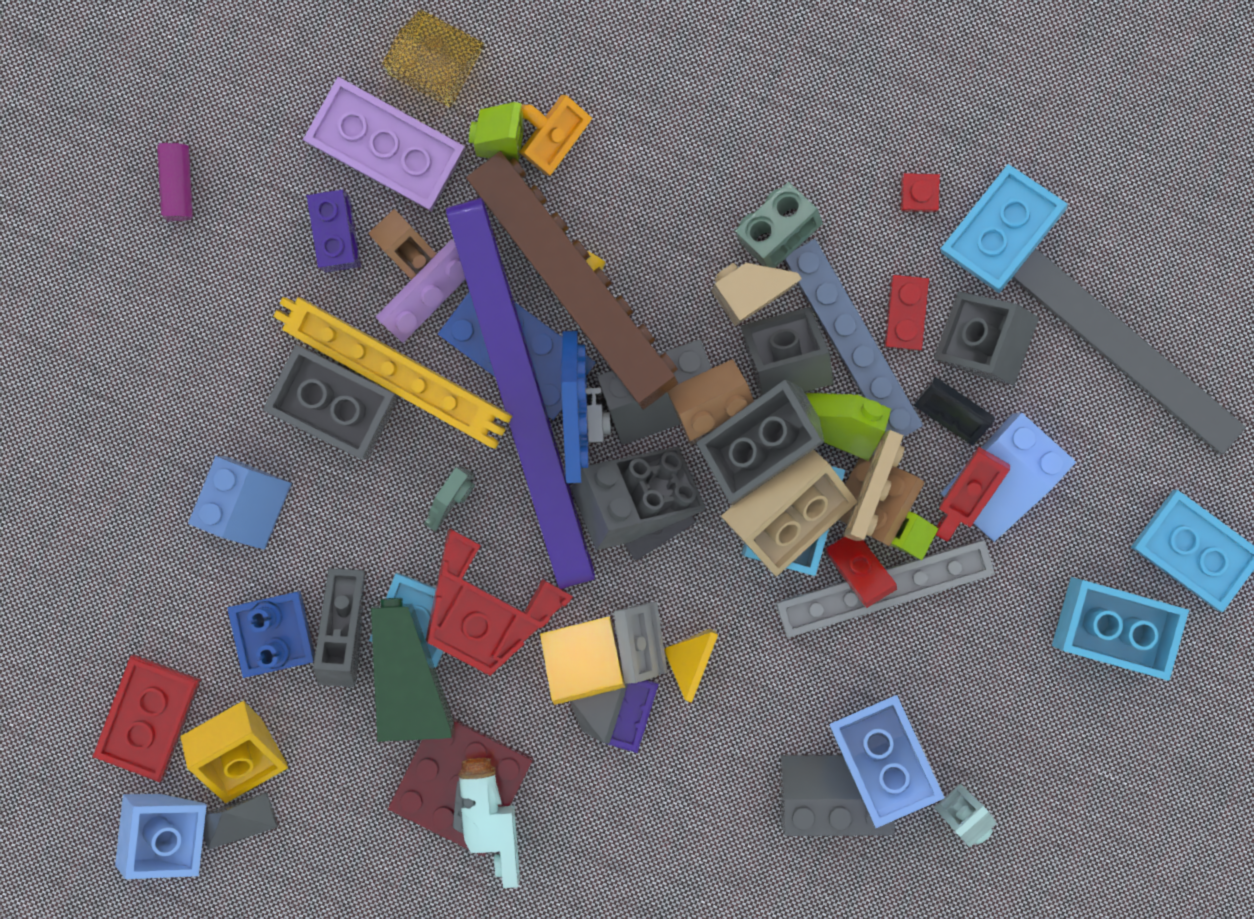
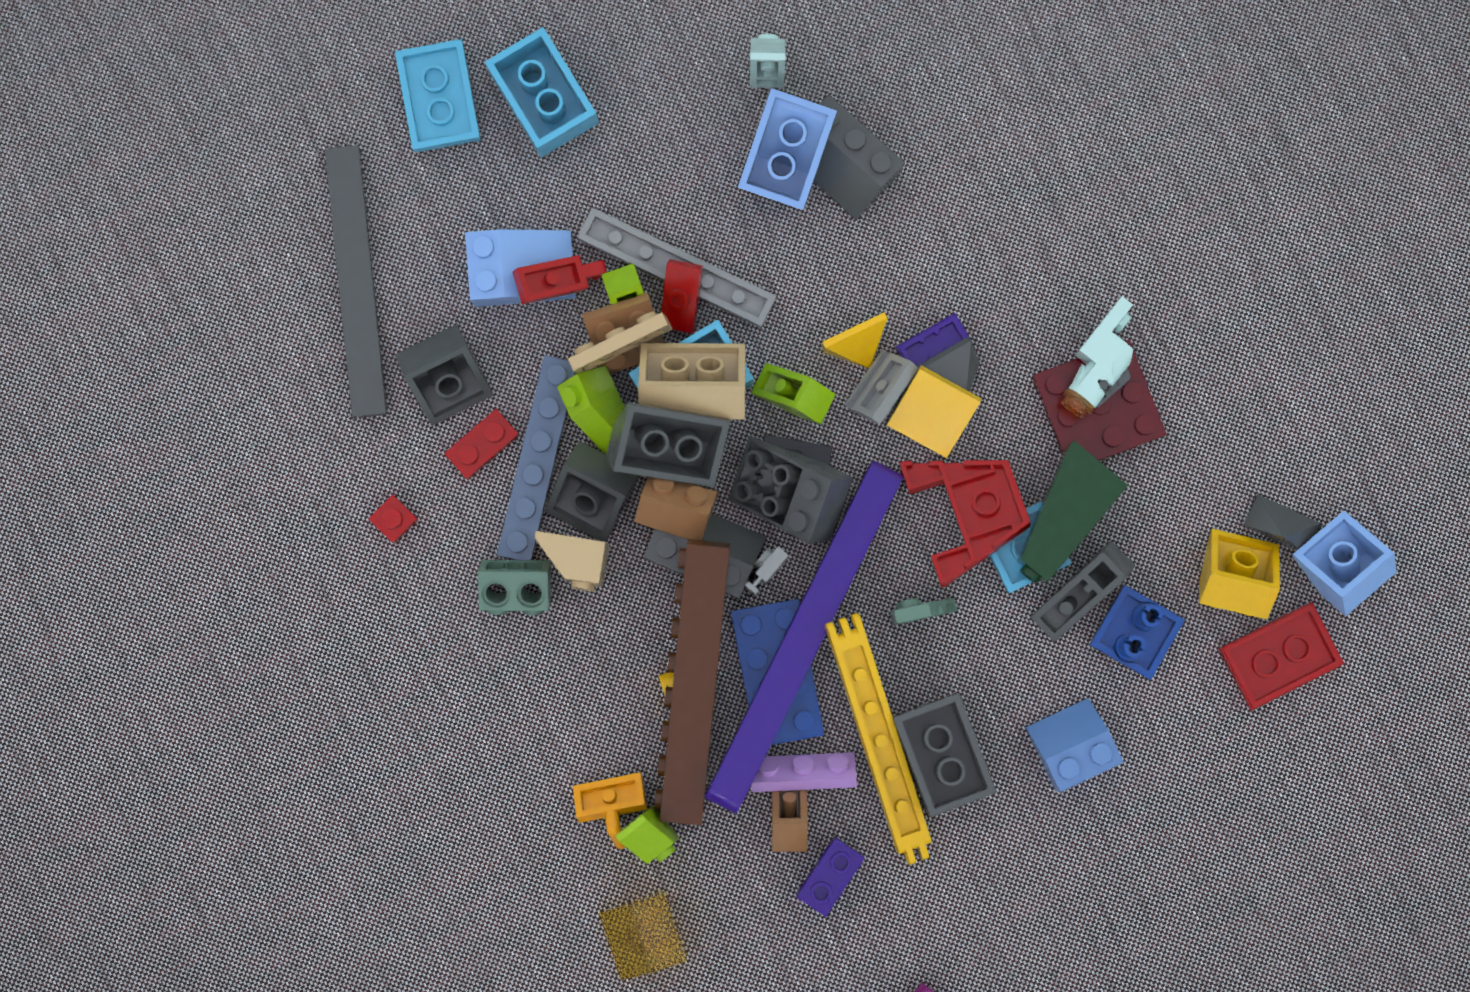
camera: 125 degrees left, 5 degrees down
lavender plate [303,77,466,212] -> none
blue plate [561,331,589,483] -> none
black plate [913,376,995,446] -> none
medium azure plate [940,164,1068,293] -> none
none -> lime slope [751,363,836,425]

